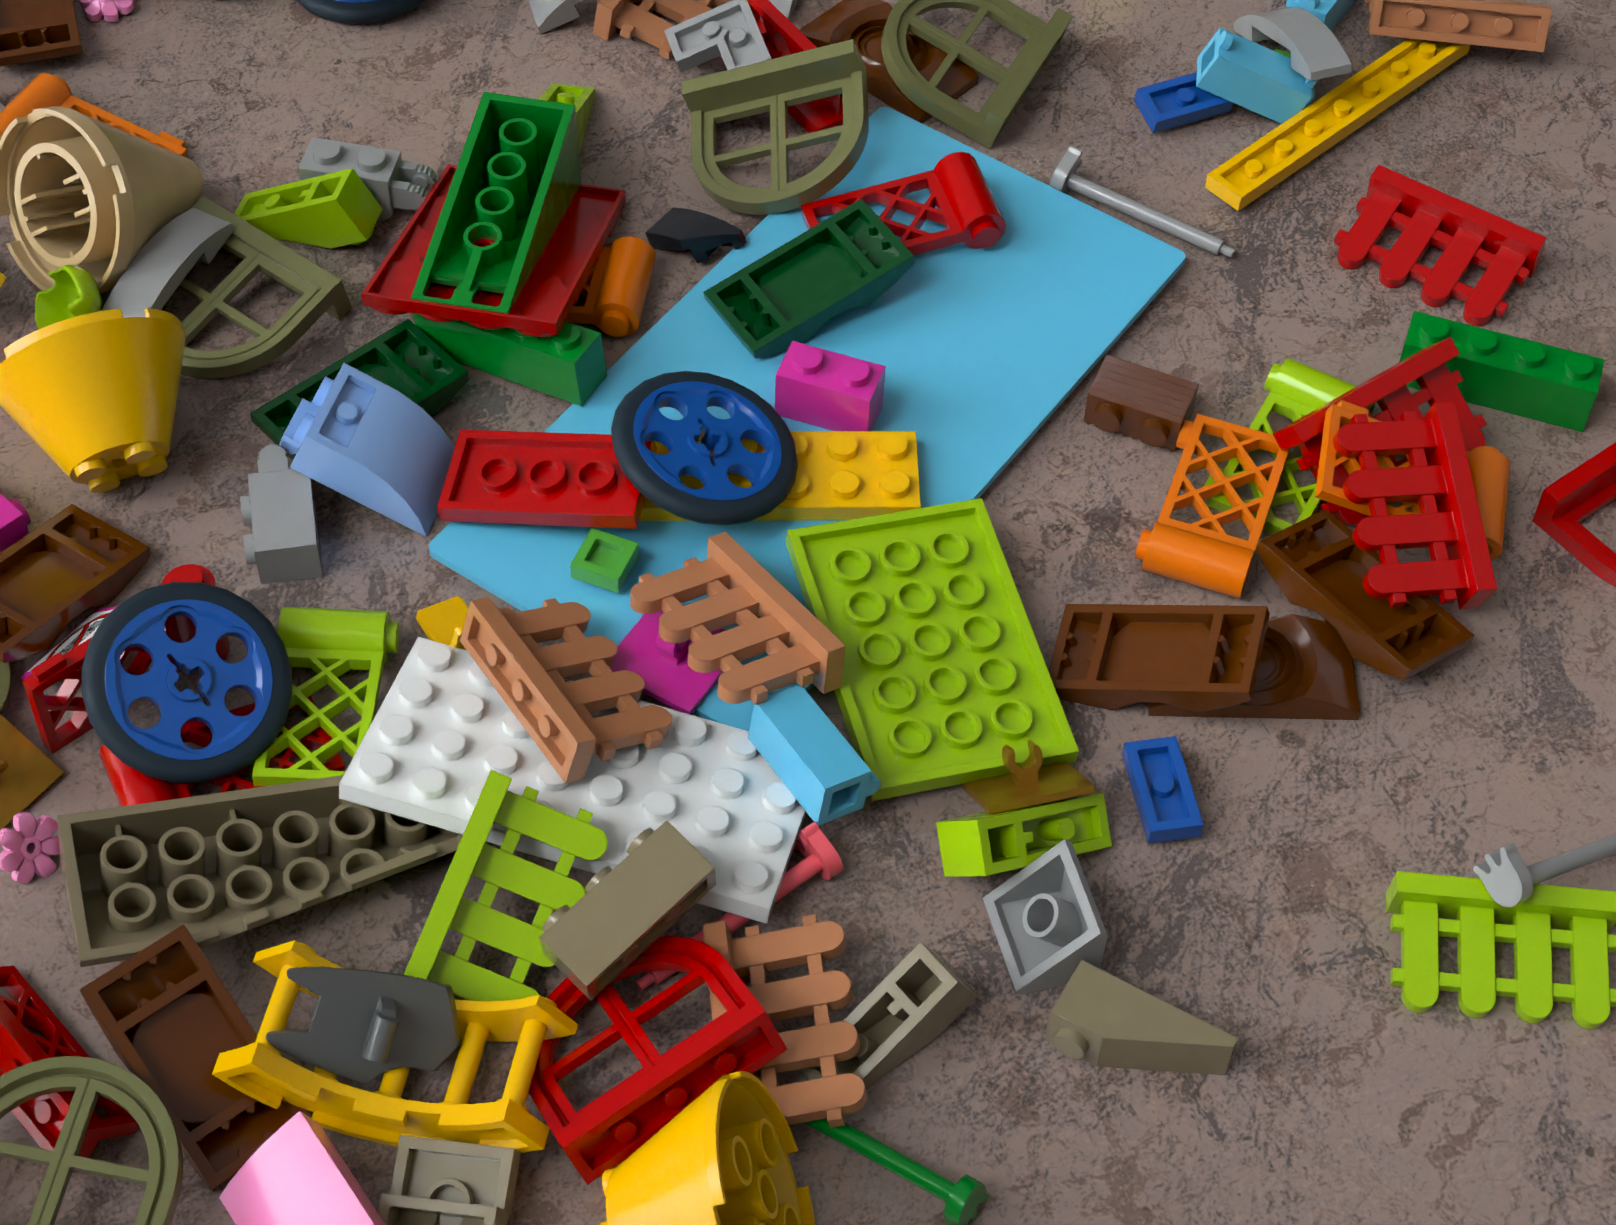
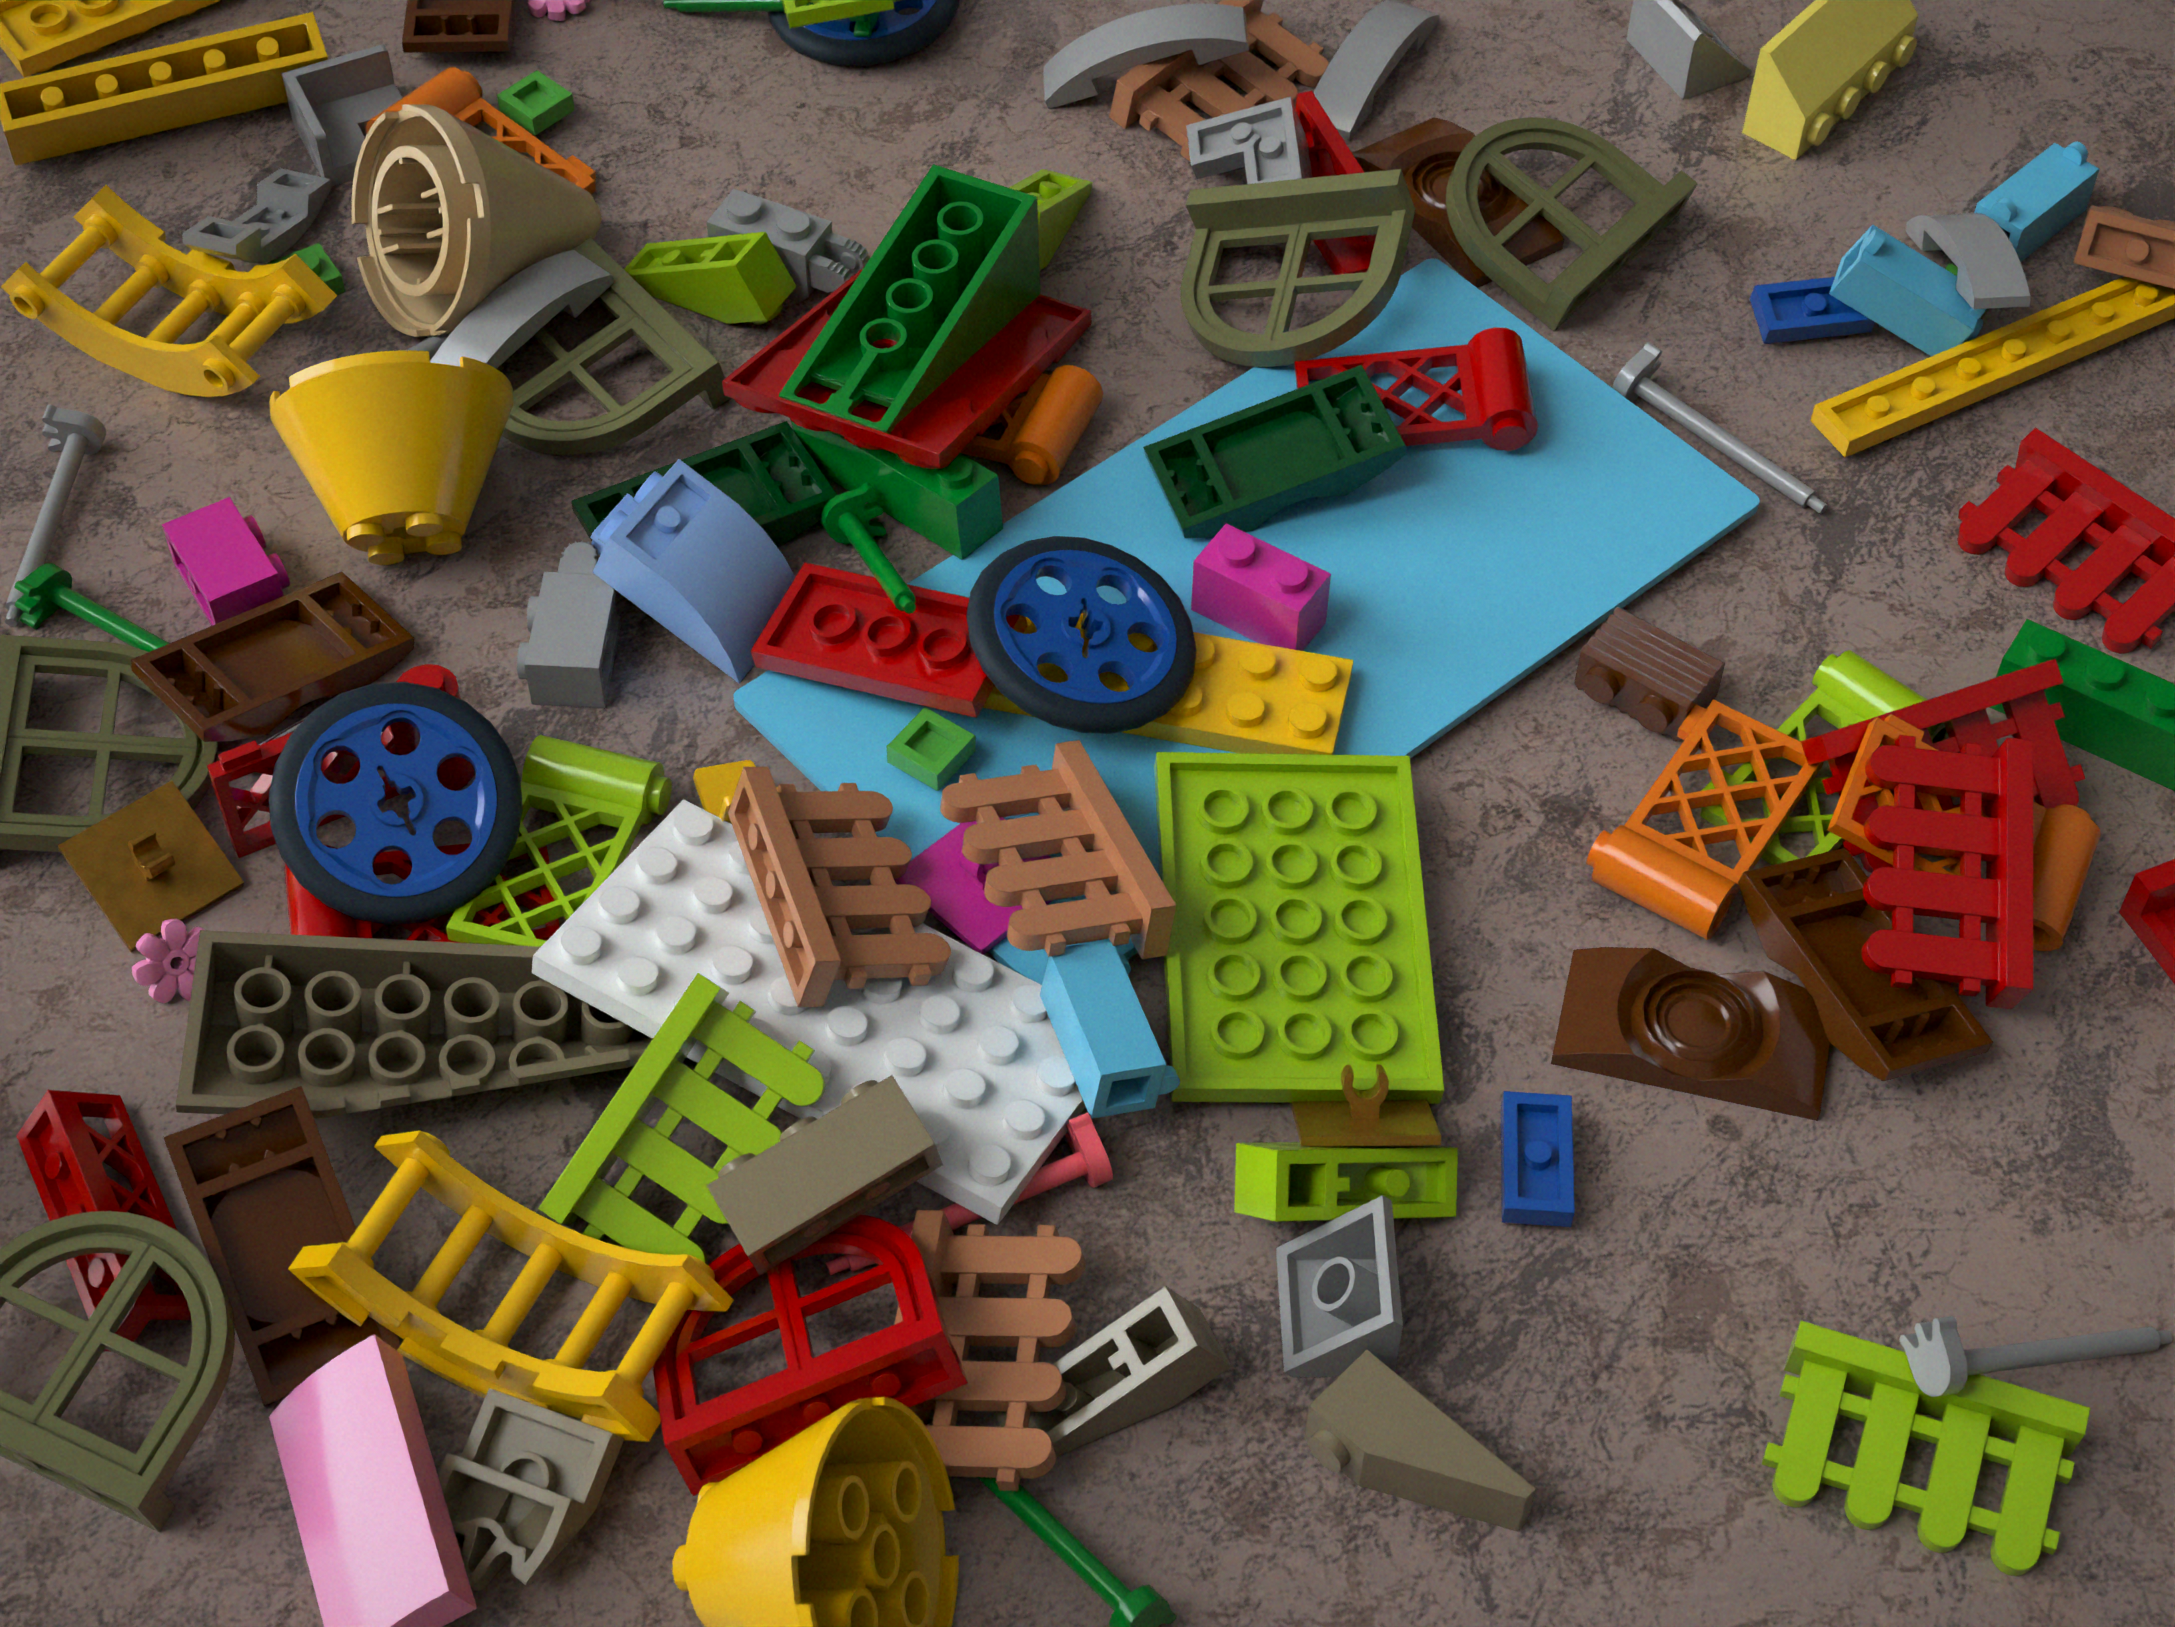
camera: 15 degrees right, 0 degrees up
lime hair [35,265,102,330] -> none
dark grey shield [266,967,462,1085] -> none
black slope [645,207,747,264] -> none
reddish brown slope [1048,604,1270,713] -> none
none -> bright green plate [497,70,575,136]
none -> green piece [821,482,916,614]

